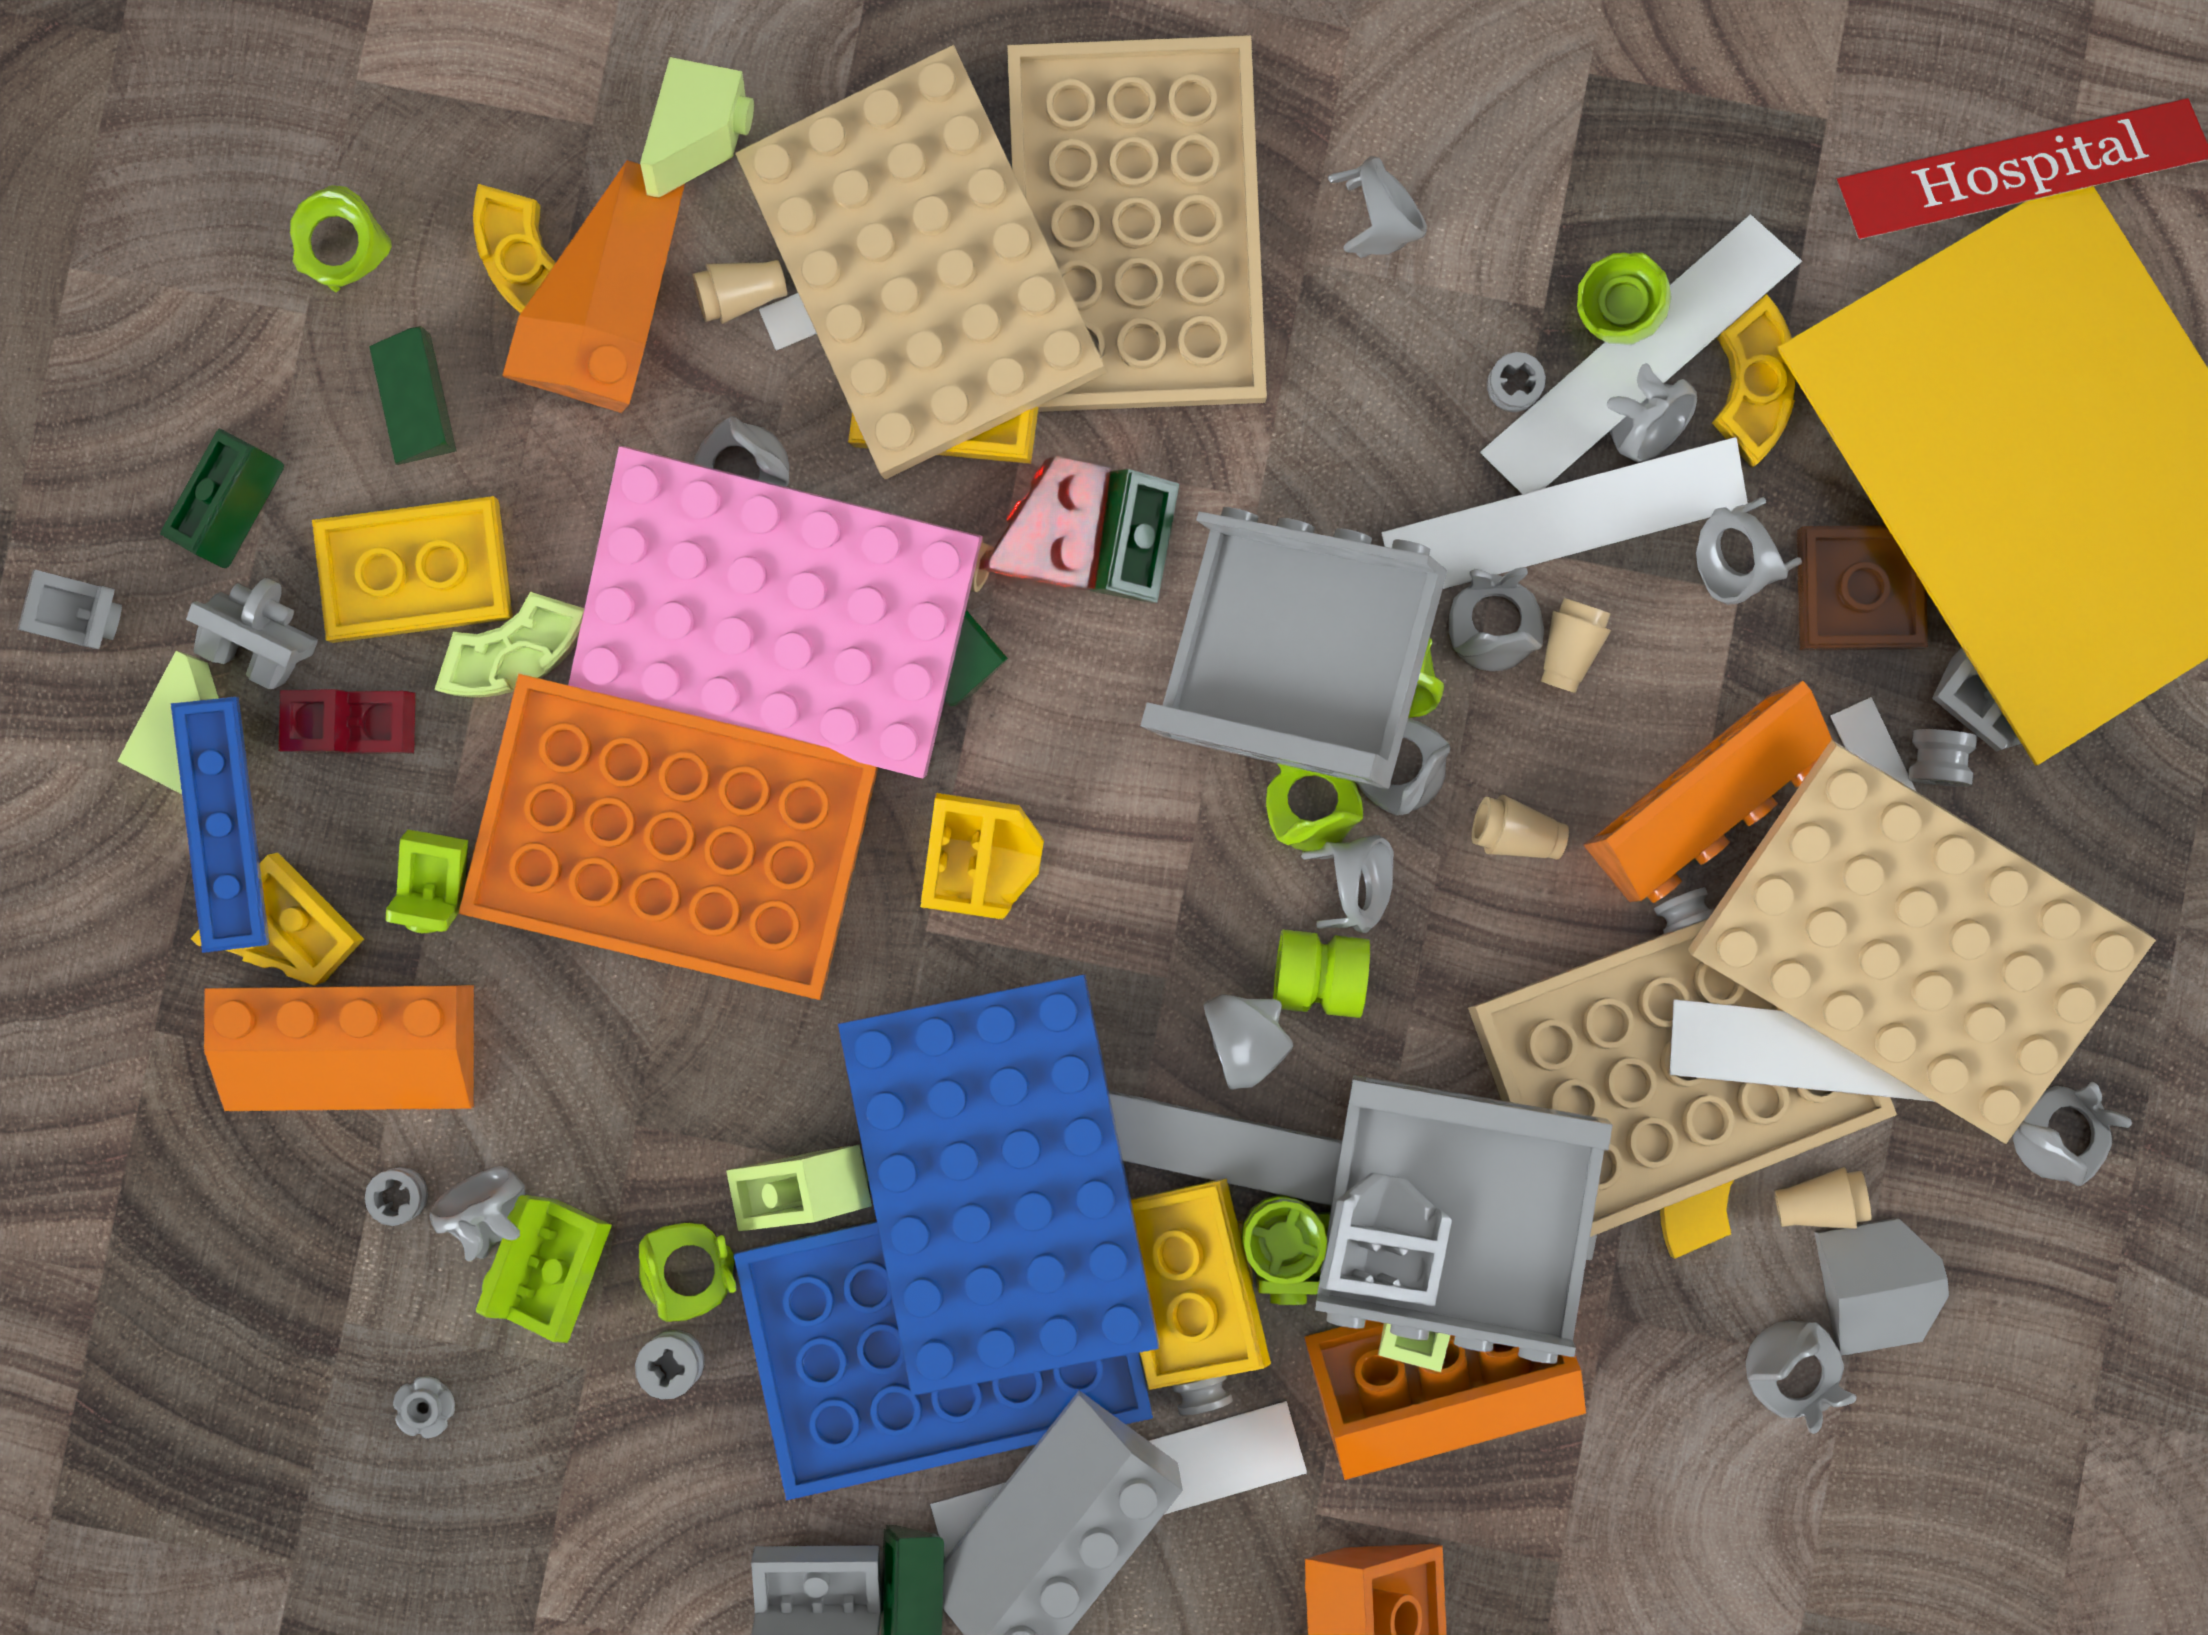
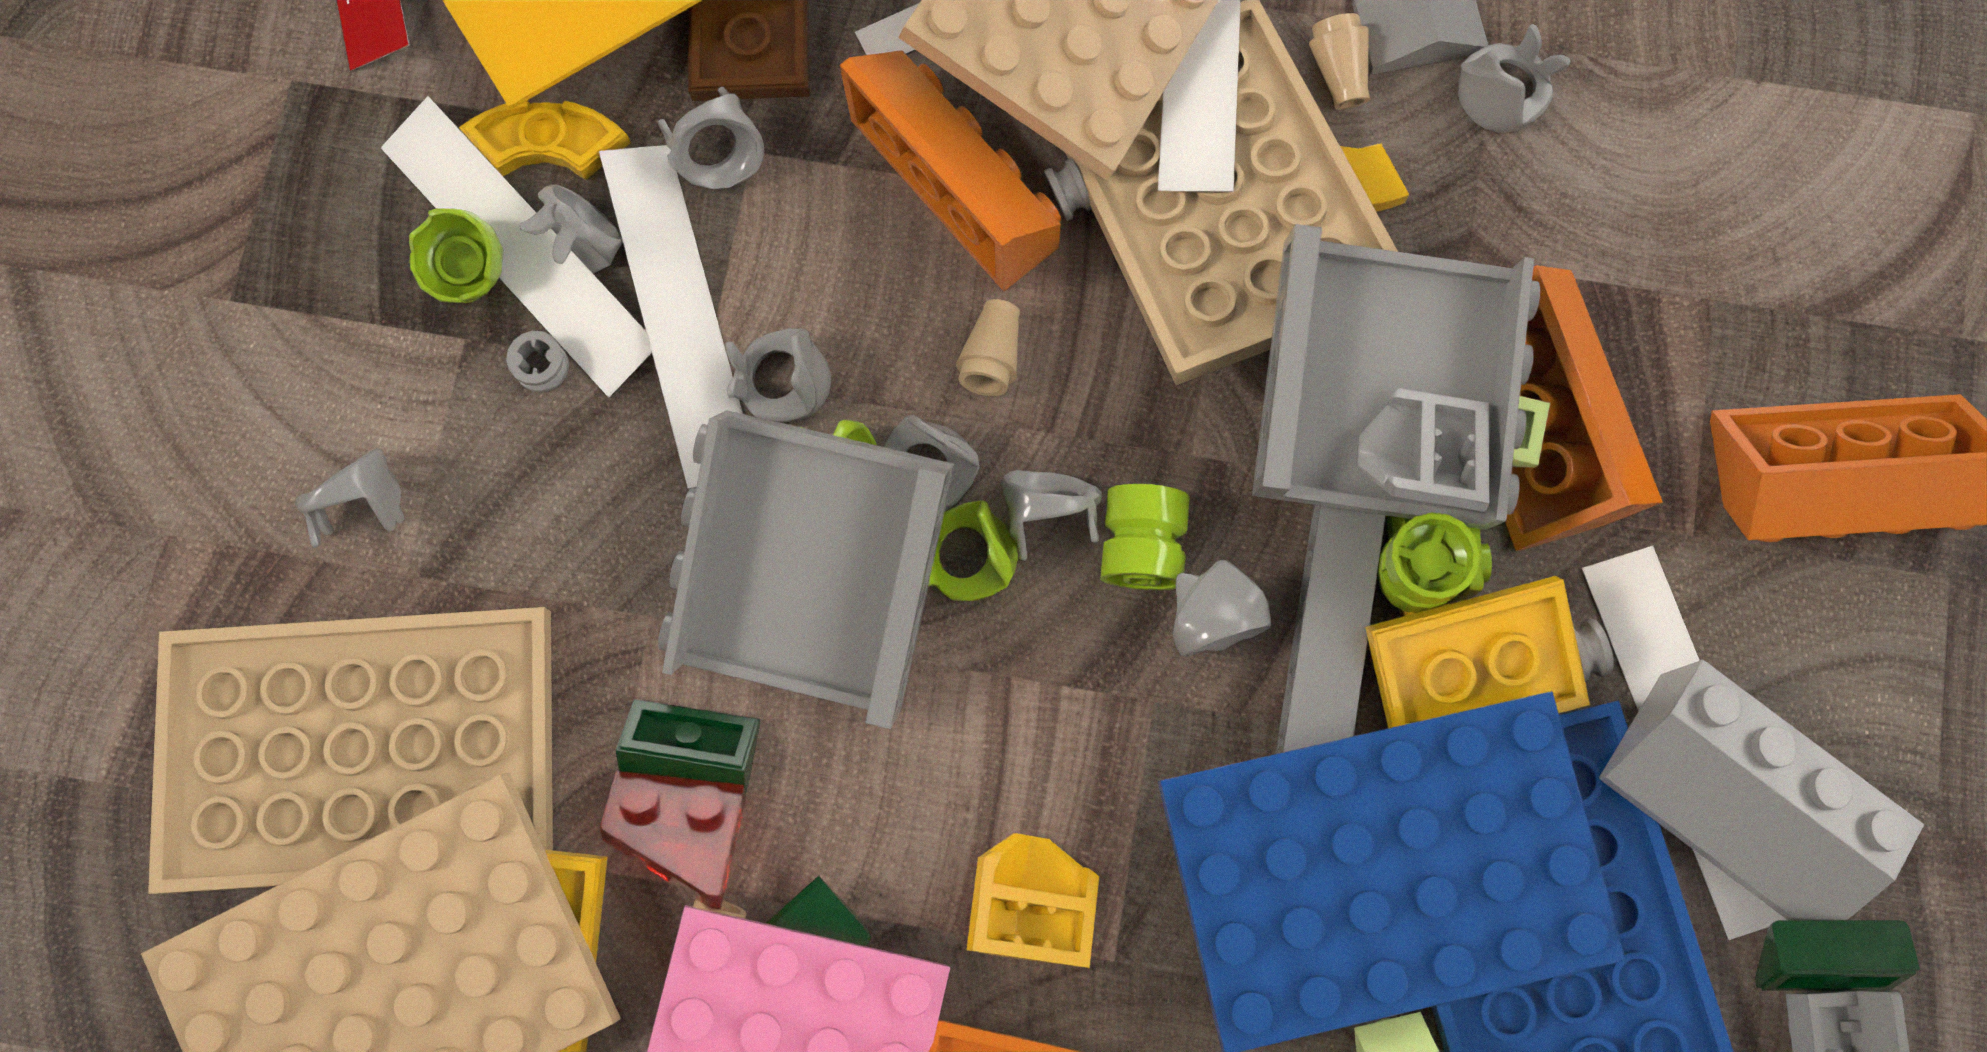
camera: 90 degrees left, 10 degrees down
tan cone [1541,598,1611,693] -> none

